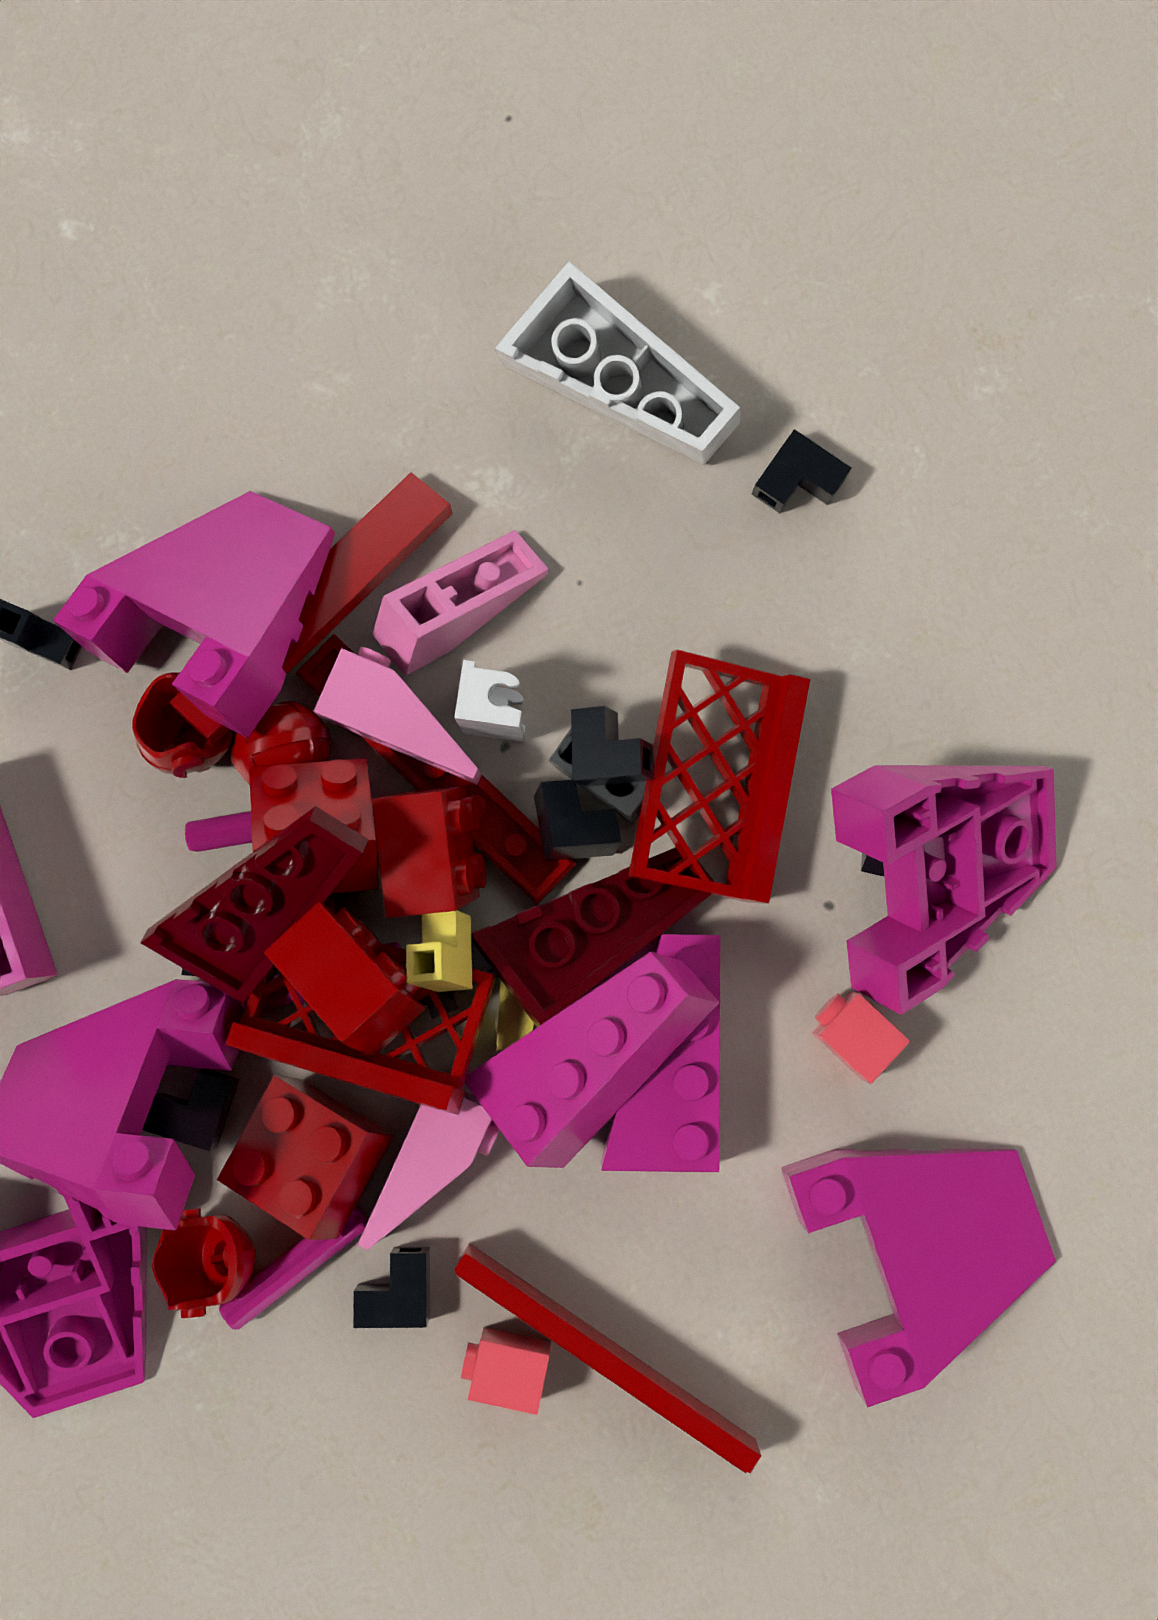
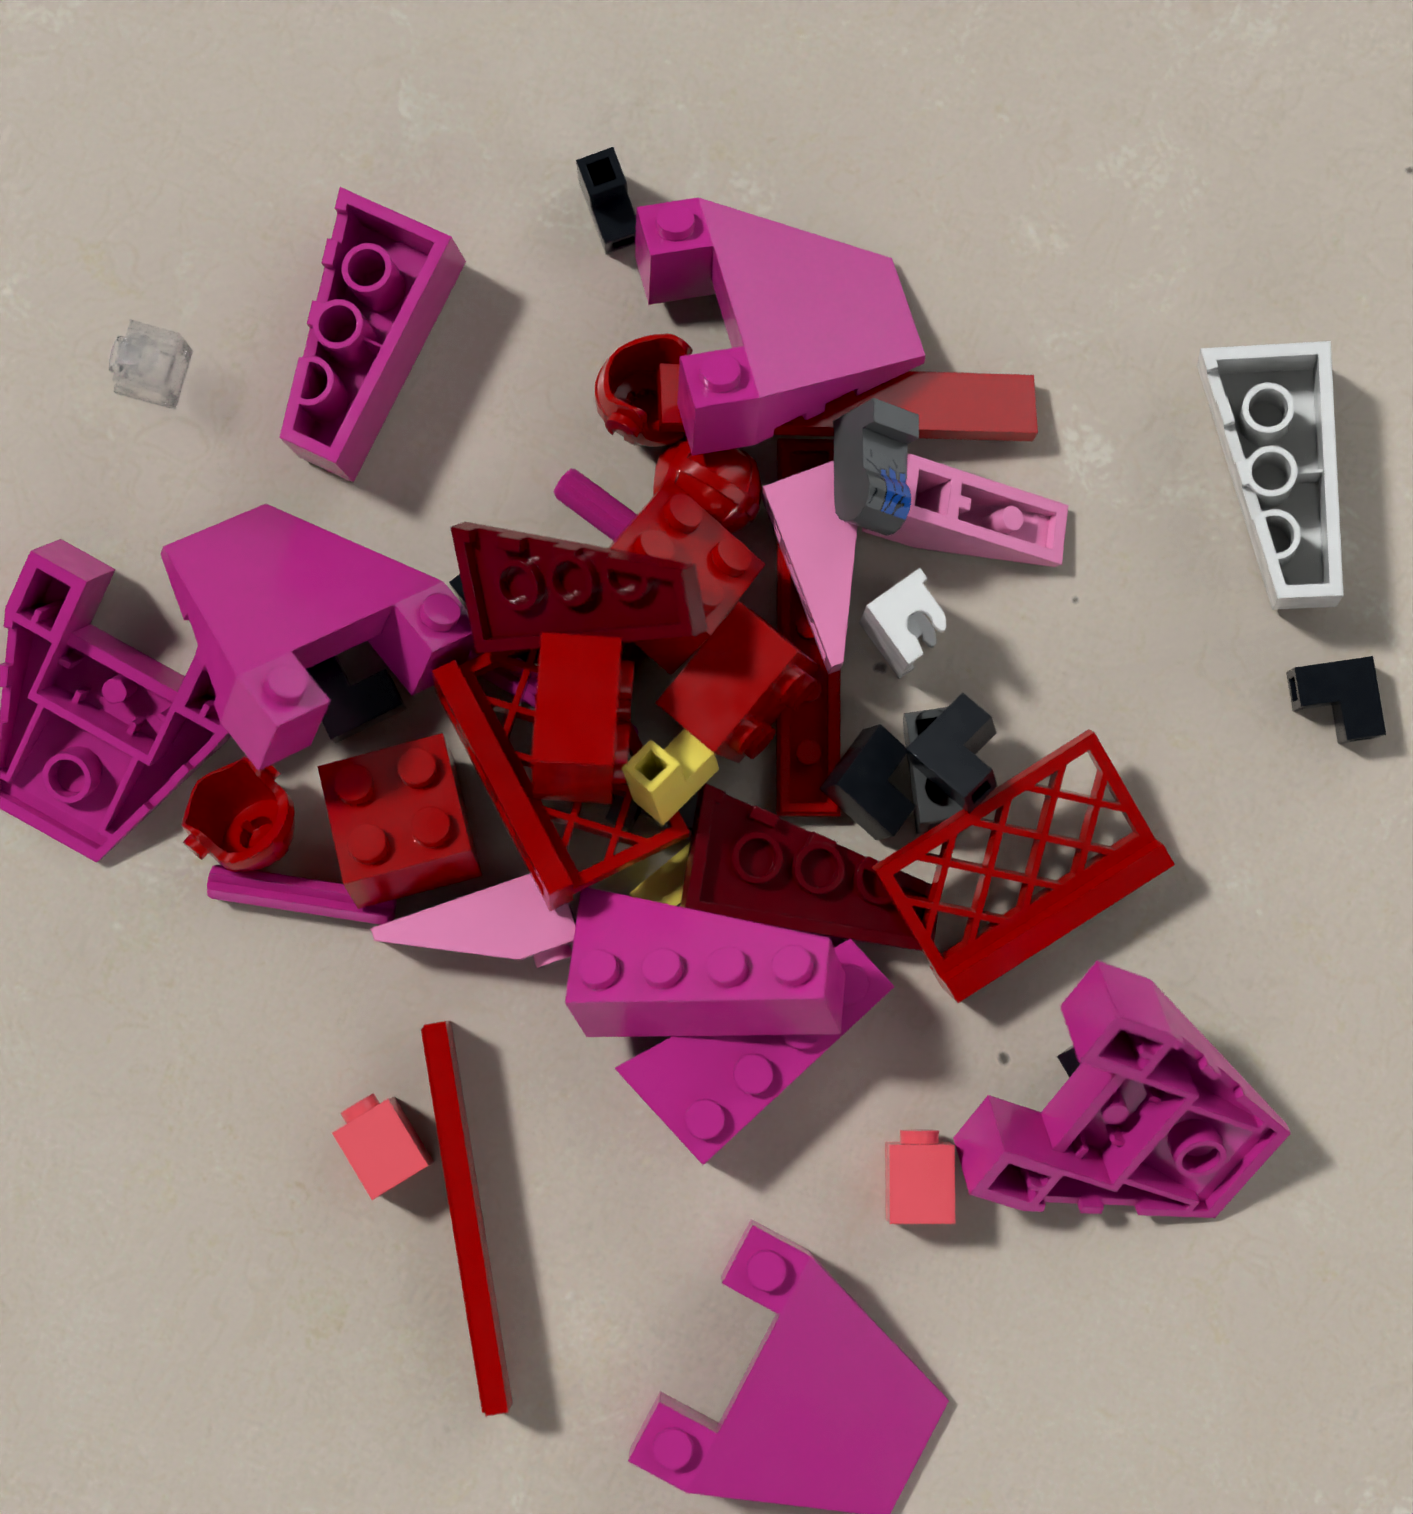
camera: 40 degrees right, 0 degrees up
black piece [353,1247,430,1328] -> none
none -> dark grey leg [833,398,919,536]

